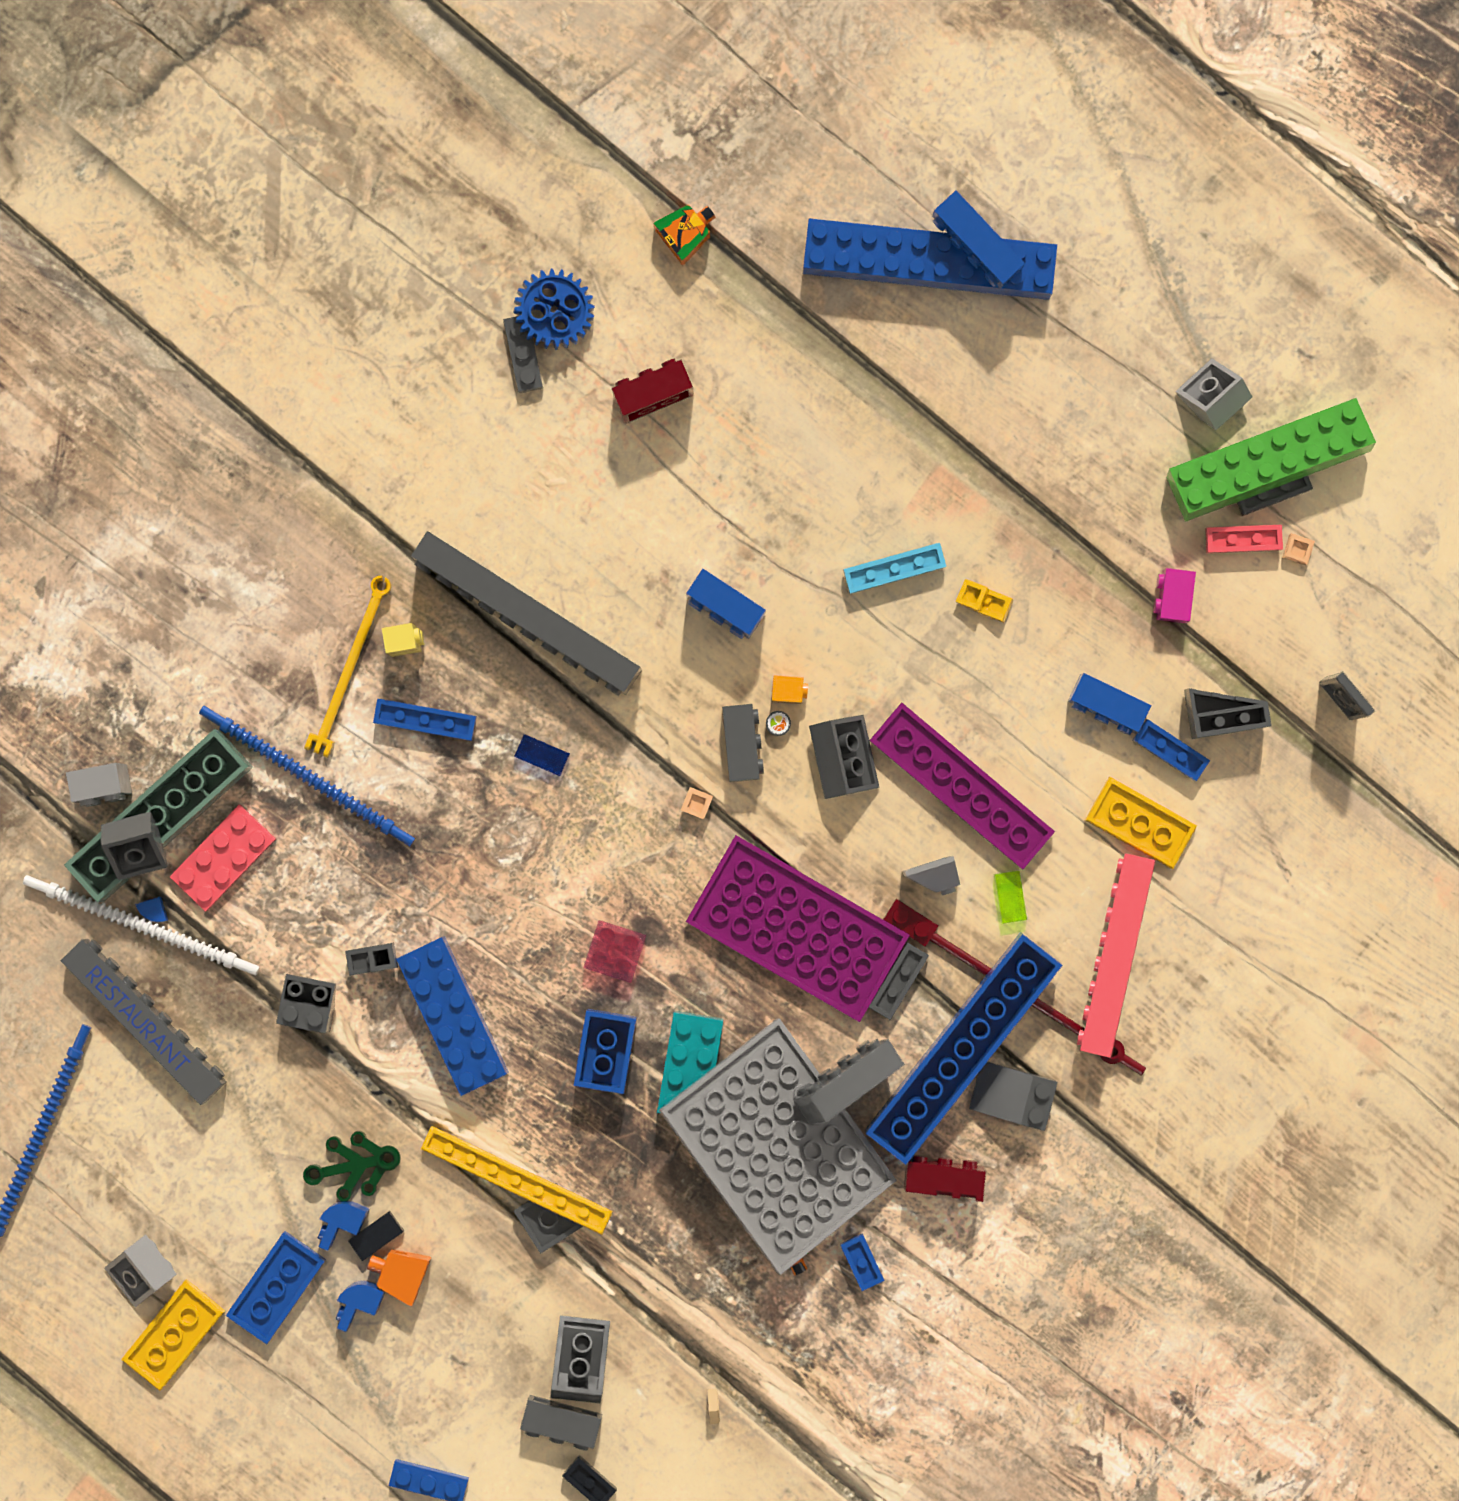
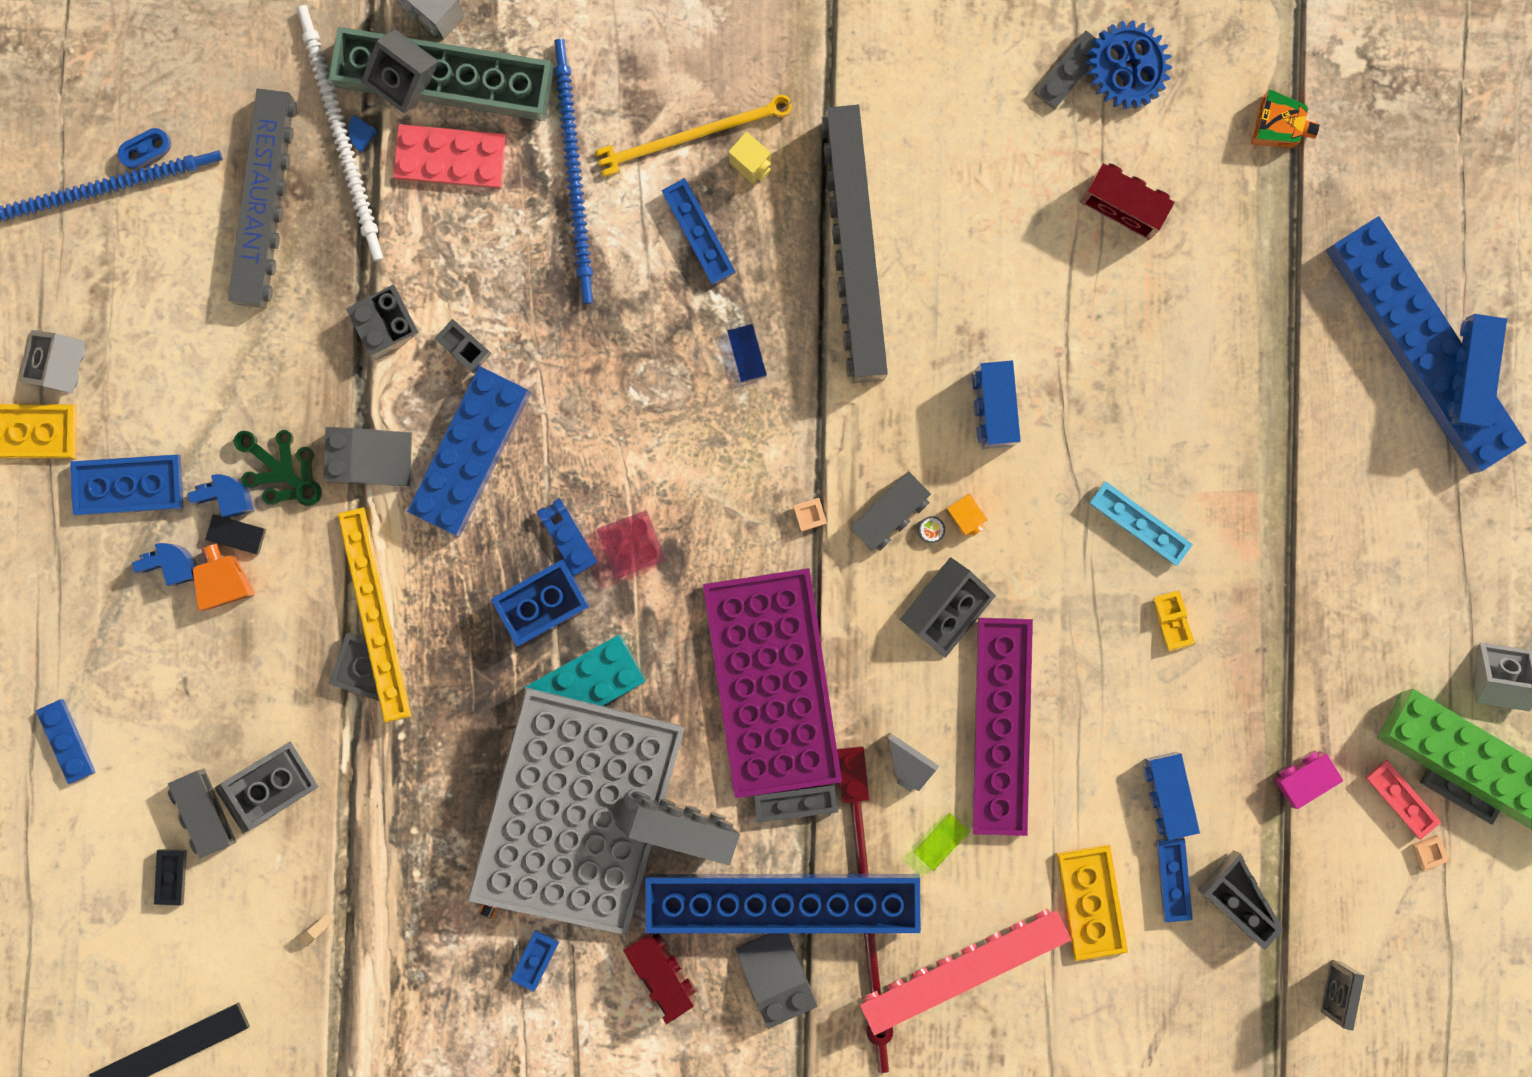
camera: 50 degrees right, 0 degrees up
none -> blue plate [118,128,171,169]
none -> dark grey slope [323,427,412,486]
none -> blue plate [537,497,598,576]

